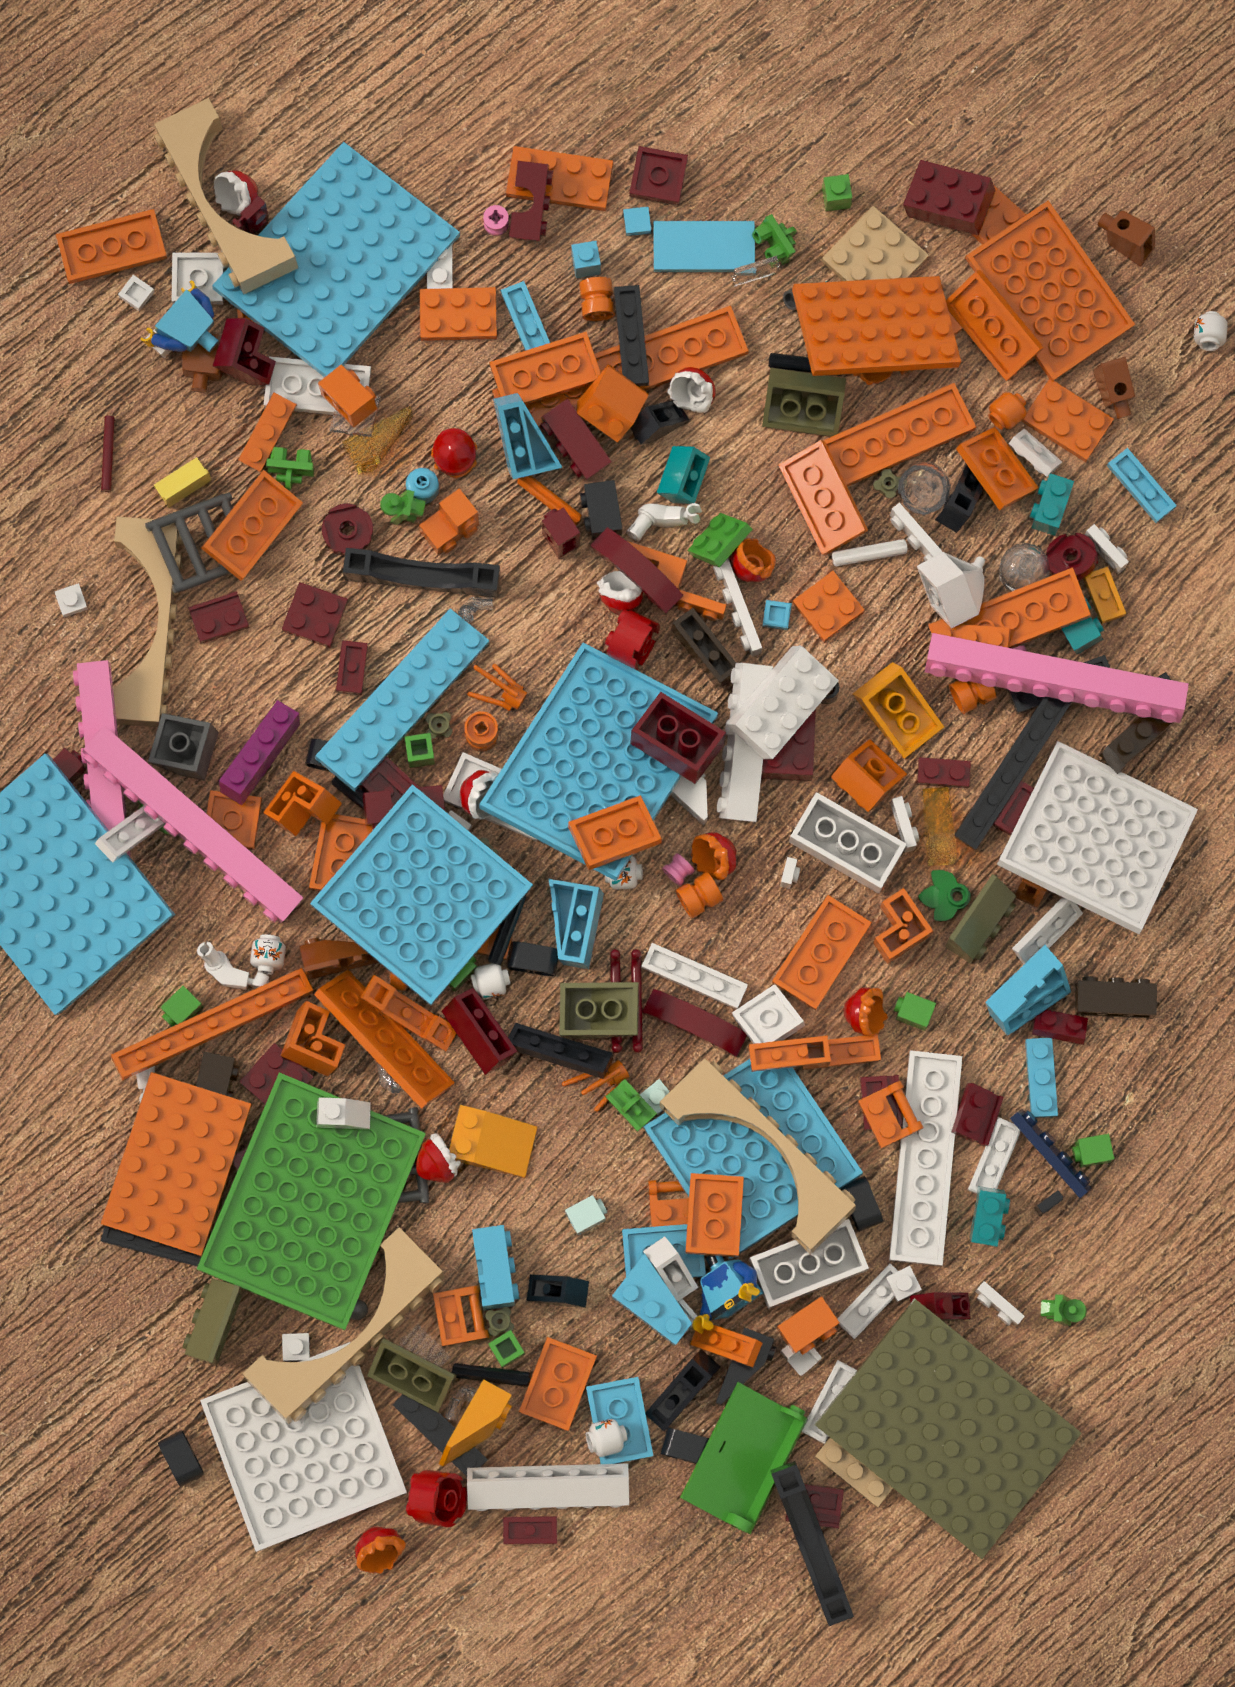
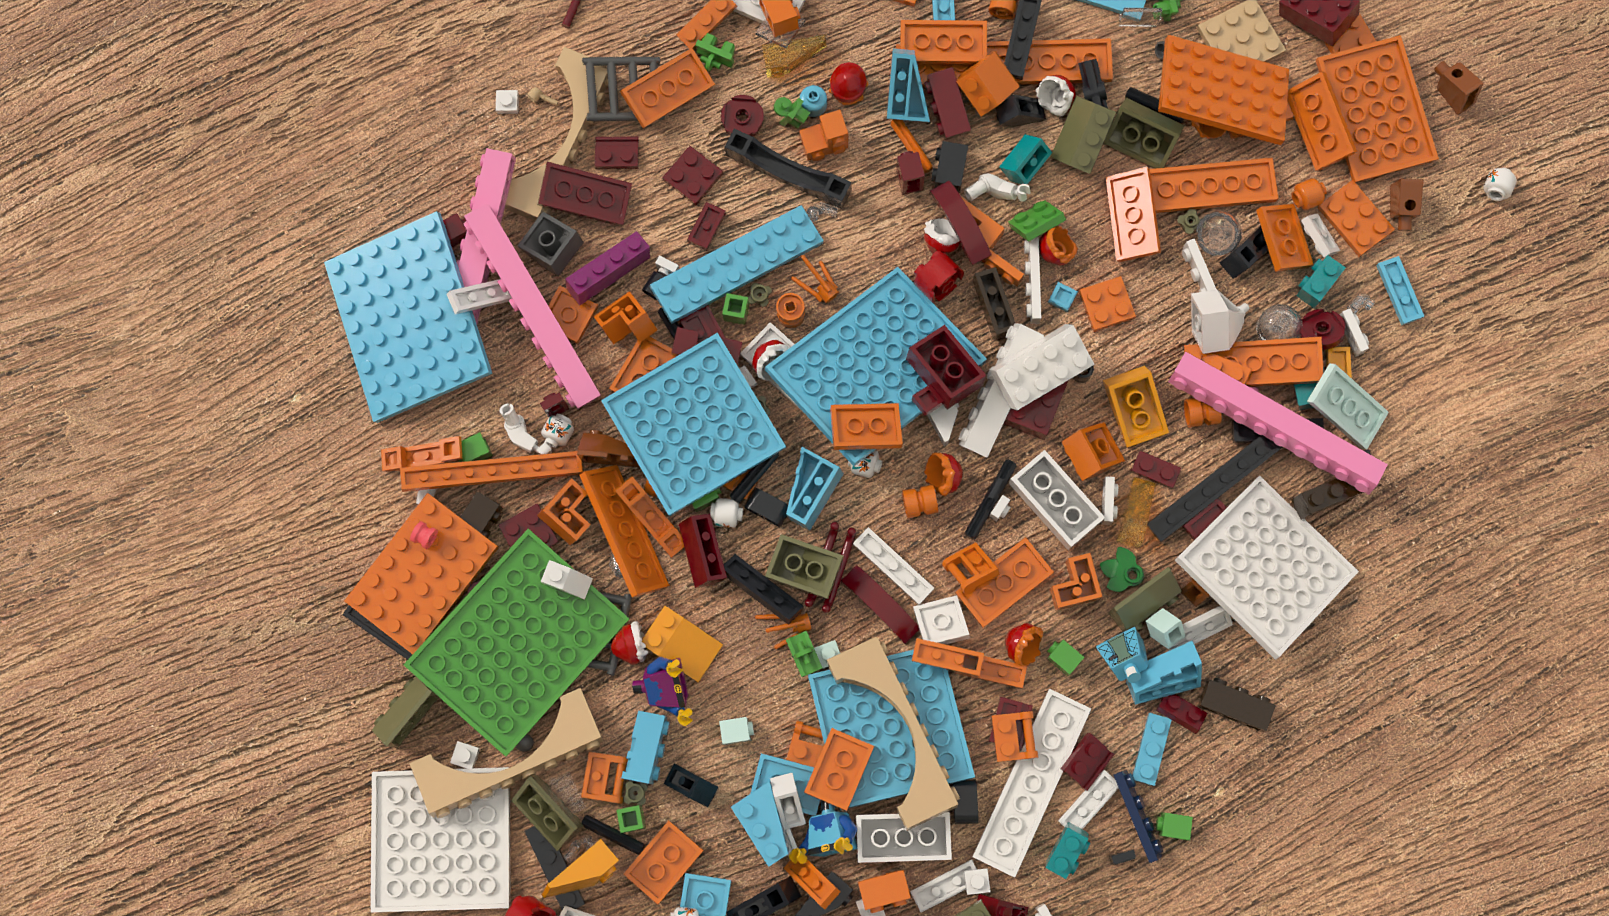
camera: 30 degrees right, 0 degrees up
light yellow panel [154,457,212,508] -> none
black beam [158,1430,205,1488] -> none
bright pink wheel [662,853,695,886] -> none
white axle [832,539,908,567] -> none
none -> orange slope [381,436,462,472]
none -> coral wheel [410,521,438,550]
none -> tan hand [527,87,559,106]
none -> dark red plate [537,161,632,226]
none -> dark red plate [540,392,570,417]
none -> torso [632,657,693,726]
none -> white plate [655,255,680,276]
none -> dark red plate [911,384,944,416]
none -> orange plate [942,542,1000,594]
none -> black axle [965,459,1016,540]
none -> olive slope [1051,96,1117,174]
none -> black piece [1078,59,1108,108]
none -> medium azure torso [1096,627,1149,683]
none -> light aqua brick [1146,608,1186,649]
none -> light aqua plate [1307,363,1389,450]
none -> clear arm [1347,293,1375,314]

